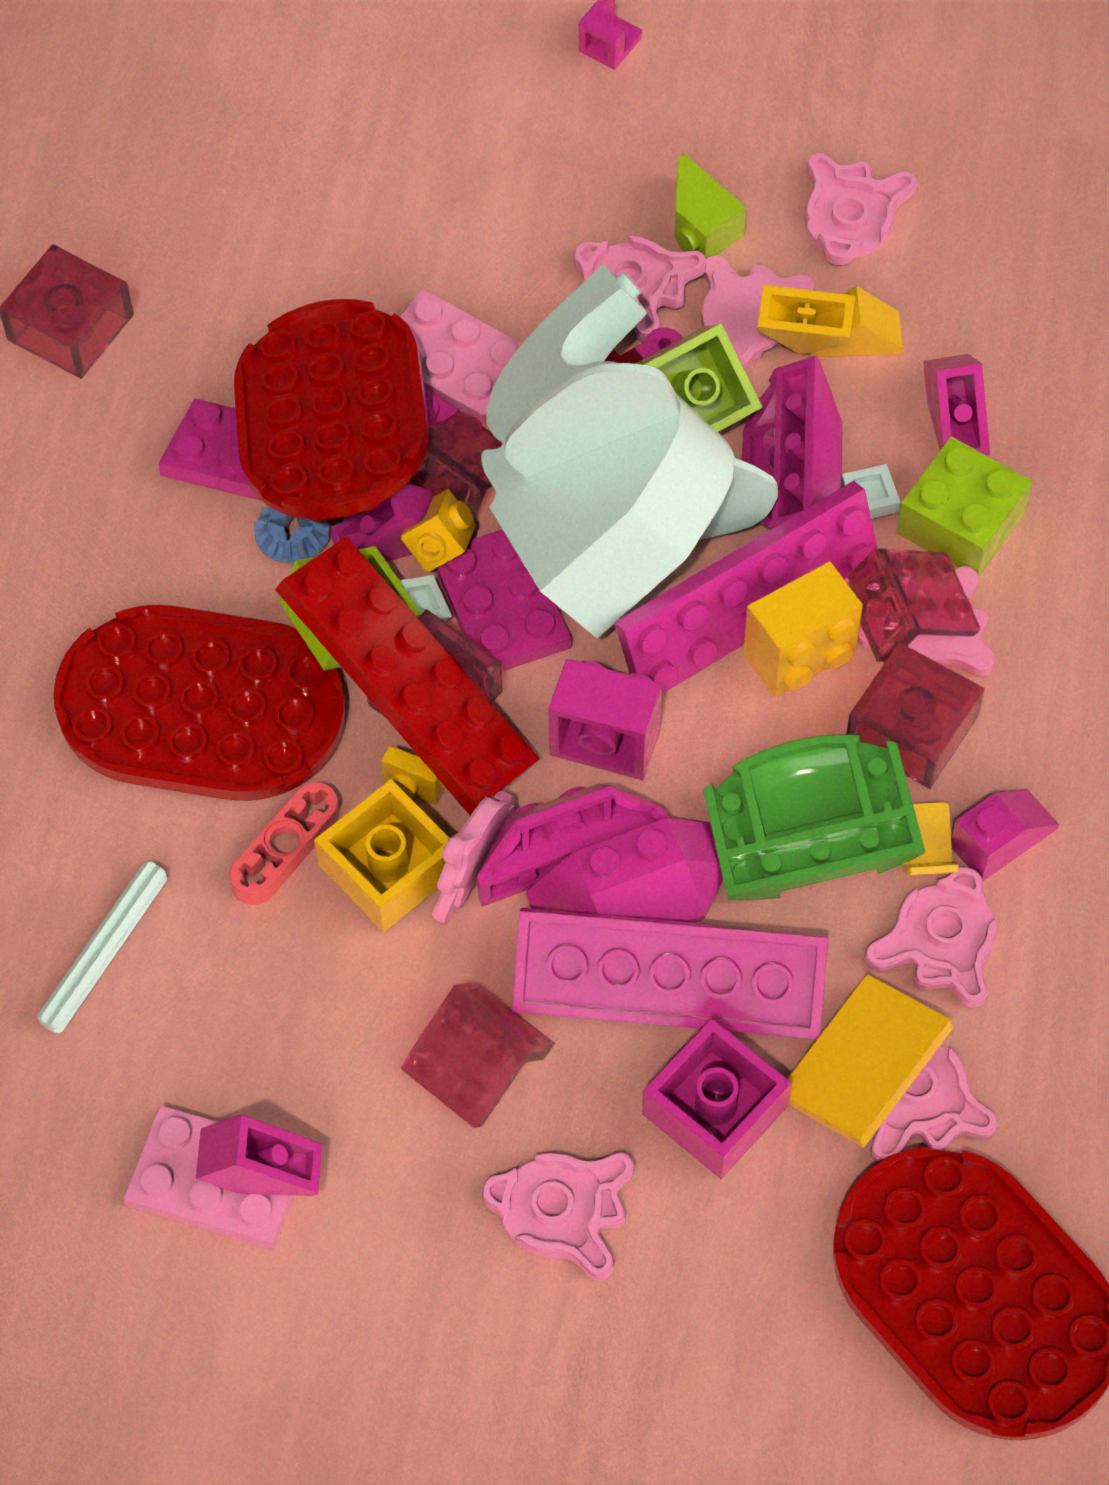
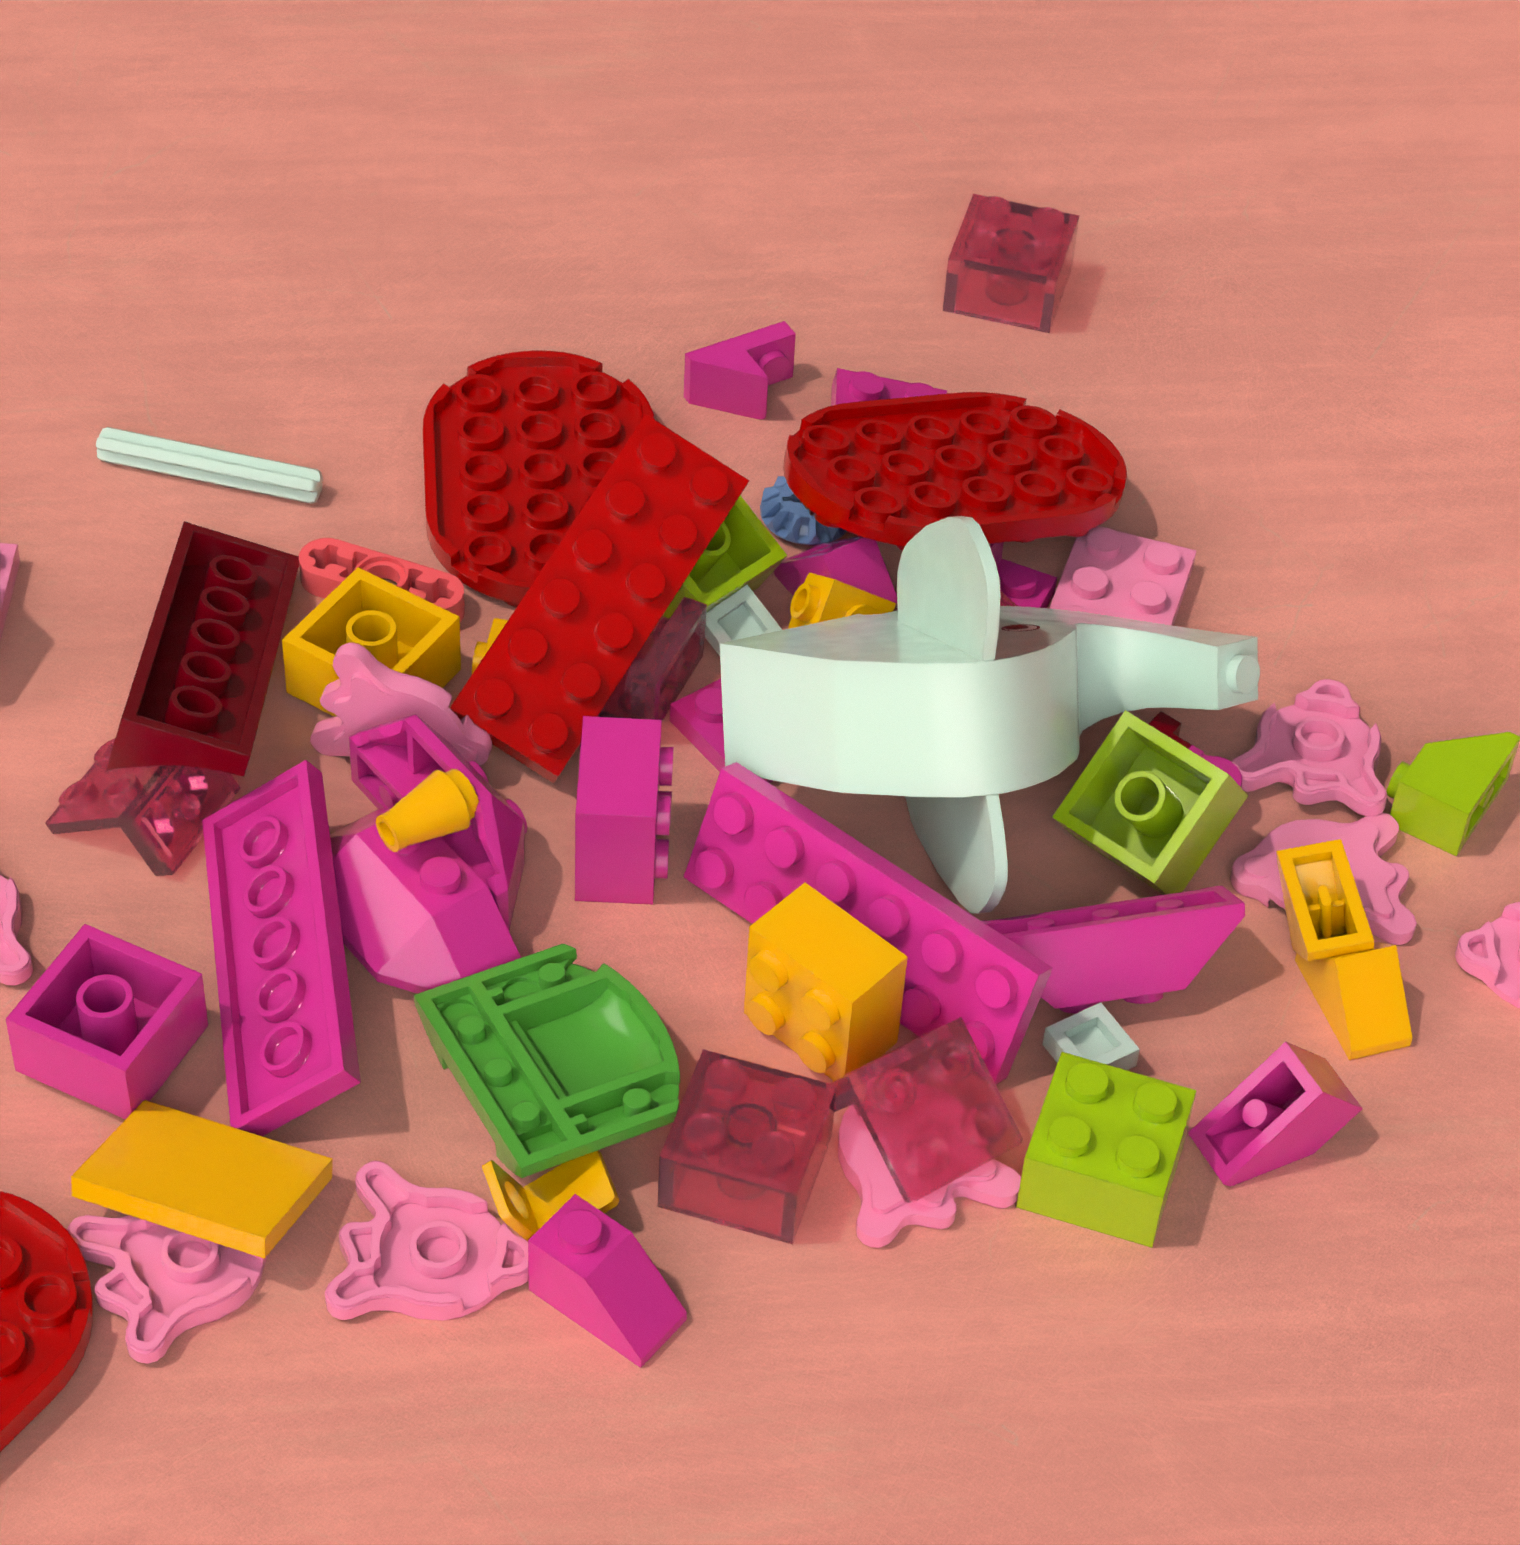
camera: 70 degrees right, 15 degrees down
none -> dark red arch [106,521,299,777]
none -> yellow cone [376,769,479,852]
none -> dark pink slope [684,321,796,419]

